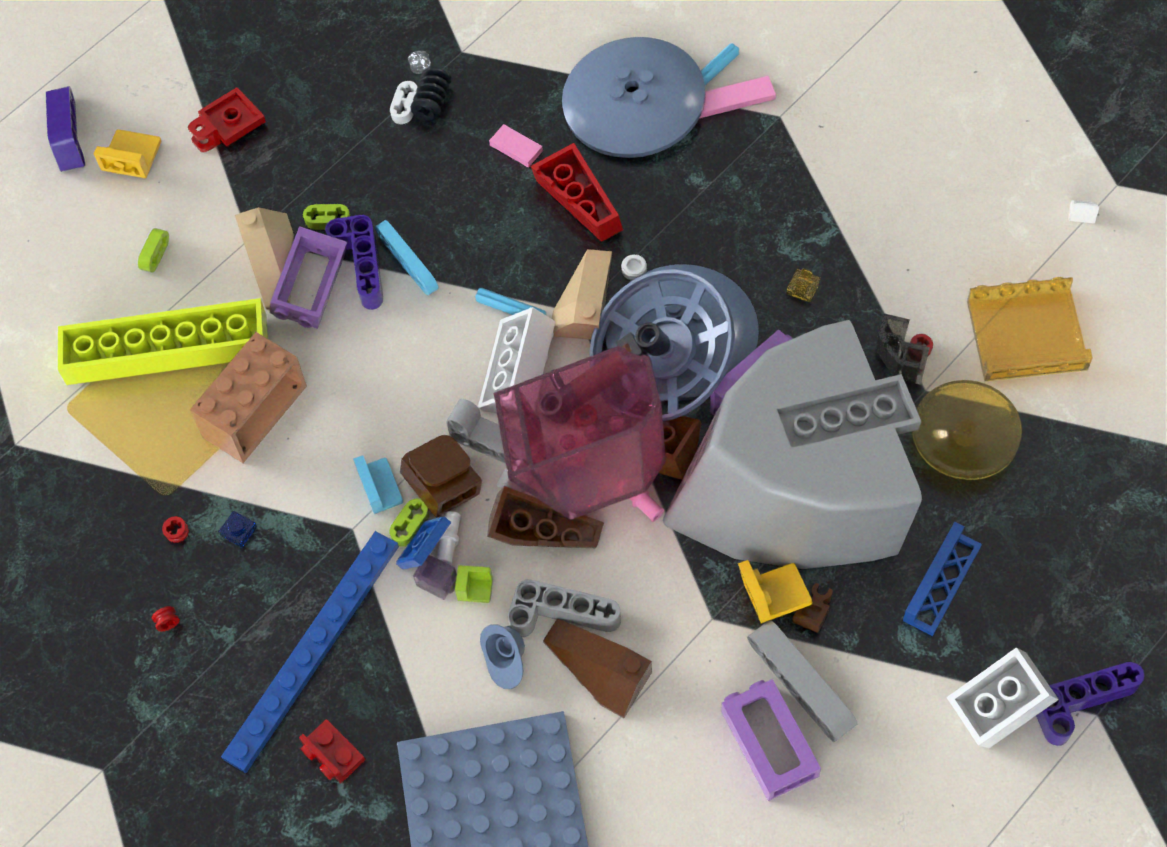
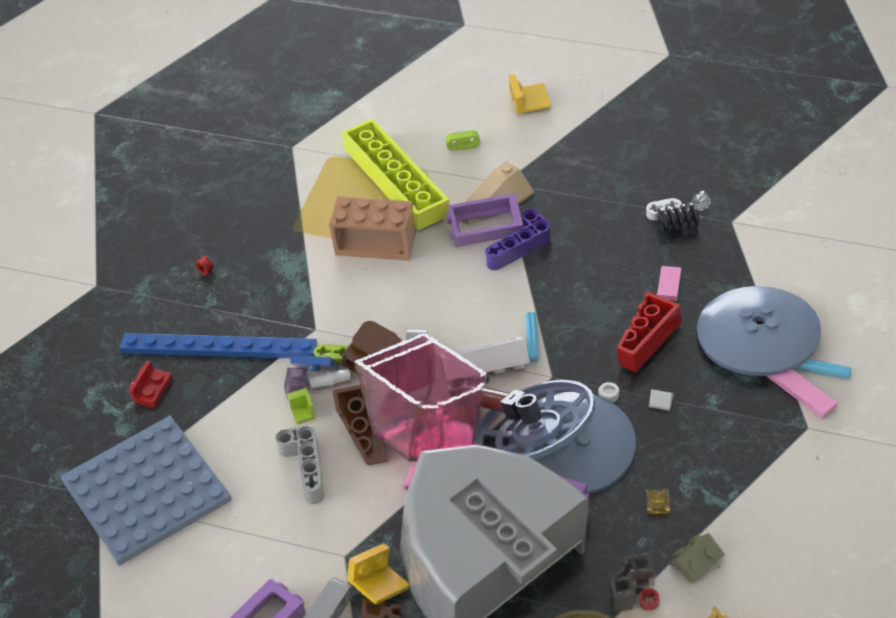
camera: 65 degrees right, 15 degrees down
dark purple beam [46,86,85,172] -> none
red bush [162,516,189,543] -> none
red plate [188,87,266,152] -> none
clear blue plate [218,511,257,548] -> none
lime beam [303,204,350,230] -> none
medium azure panel [353,455,403,514] -> none
medium azure beam [375,220,439,296] -> none
sand blue piece [480,624,525,689] -> none
reddish brown wedge [543,618,652,718] -> none
tan wedge [552,249,612,340] -> none
none -> white slope [649,389,674,411]
none -> olive bracket [669,533,725,583]

